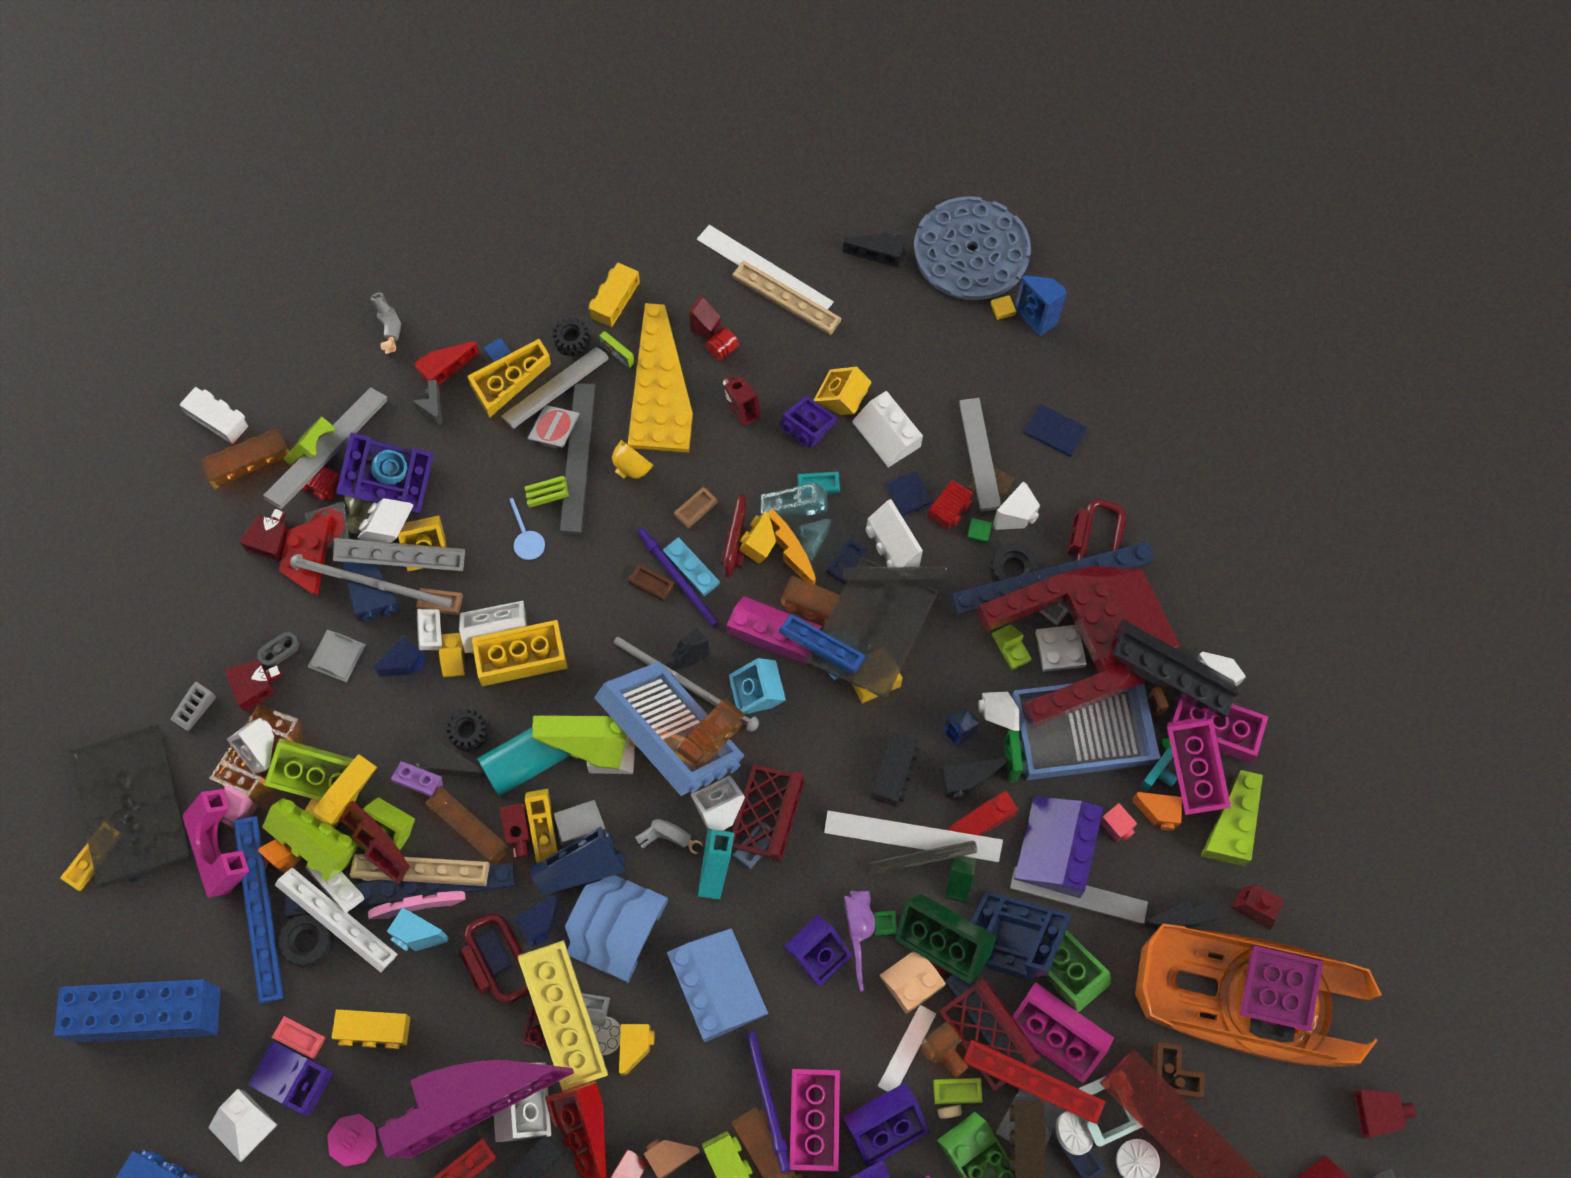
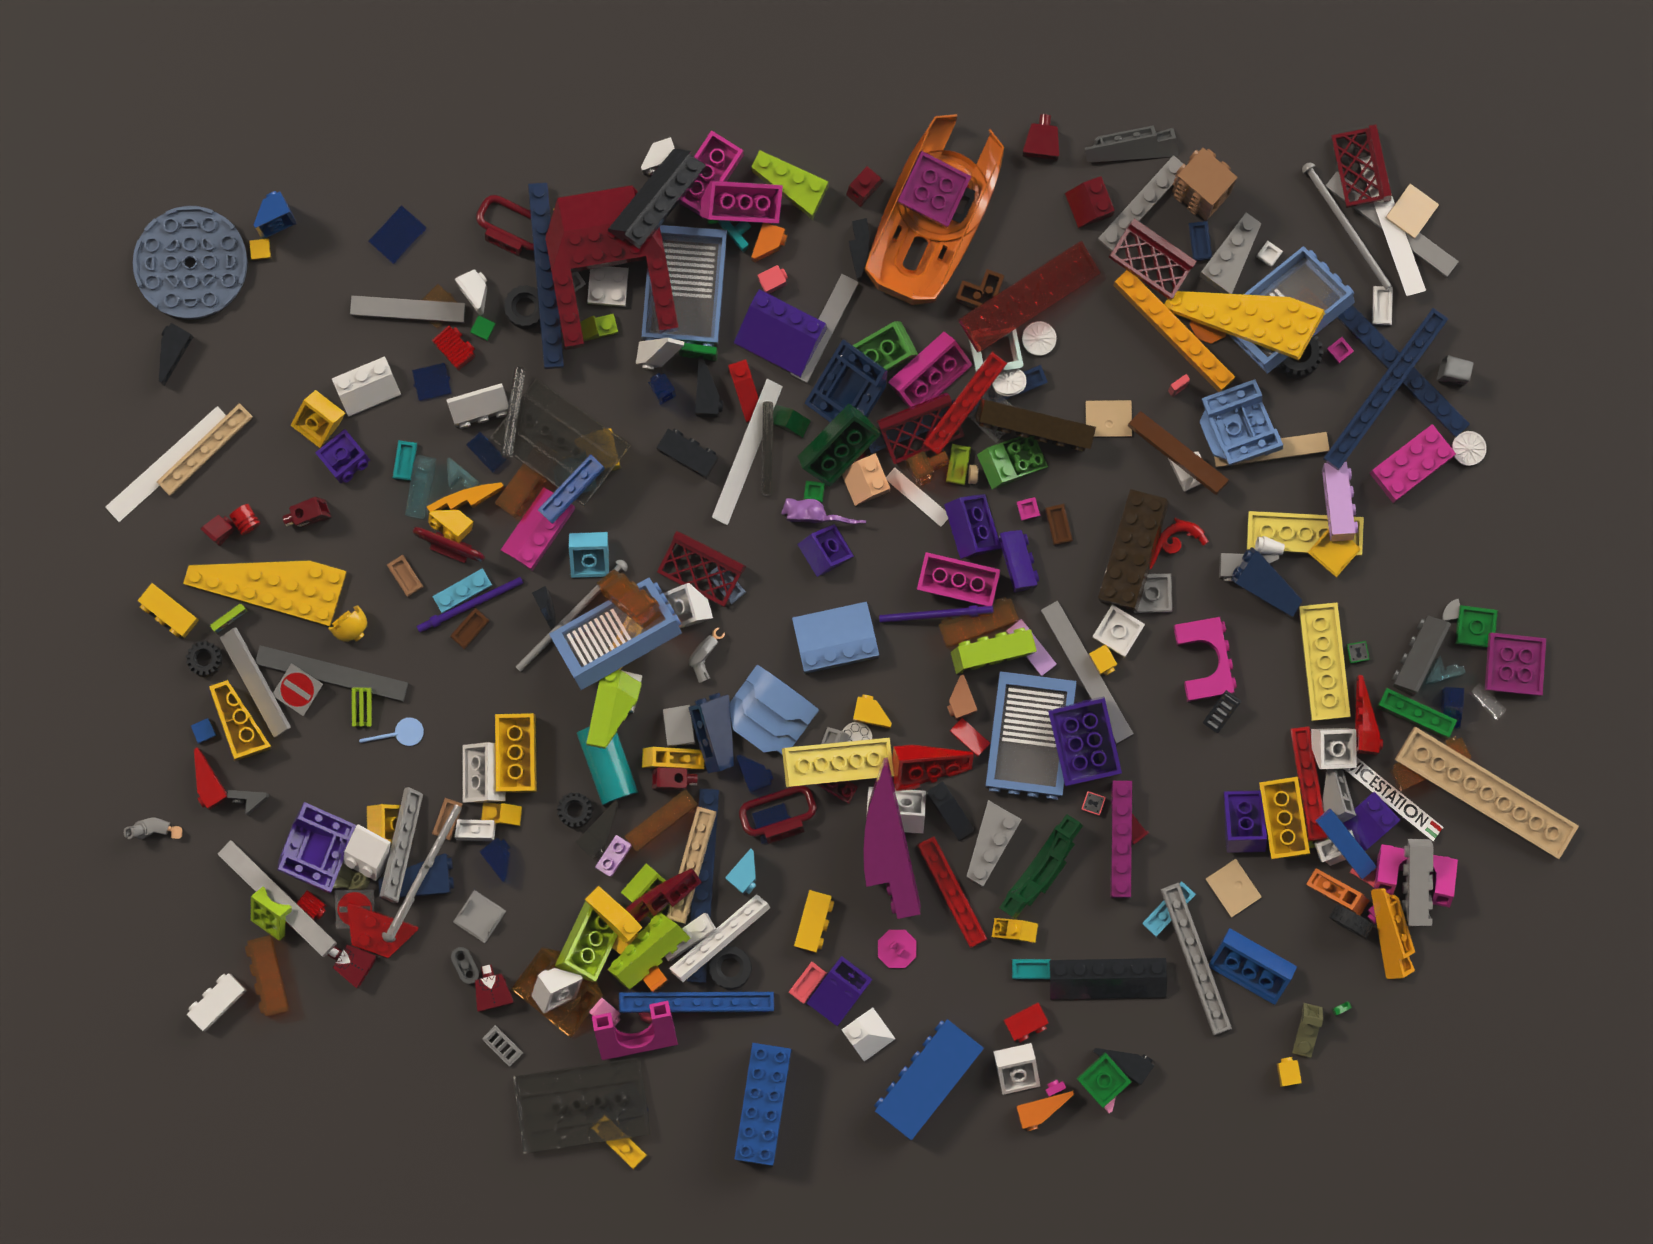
camera: 75 degrees left, 15 degrees up
bright pink tile [368,891,466,919] -> none
dark azure hair [370,449,408,485] -> none
teal slope [697,828,734,900] -> none
reddish brown tile [1147,687,1169,722] -> none

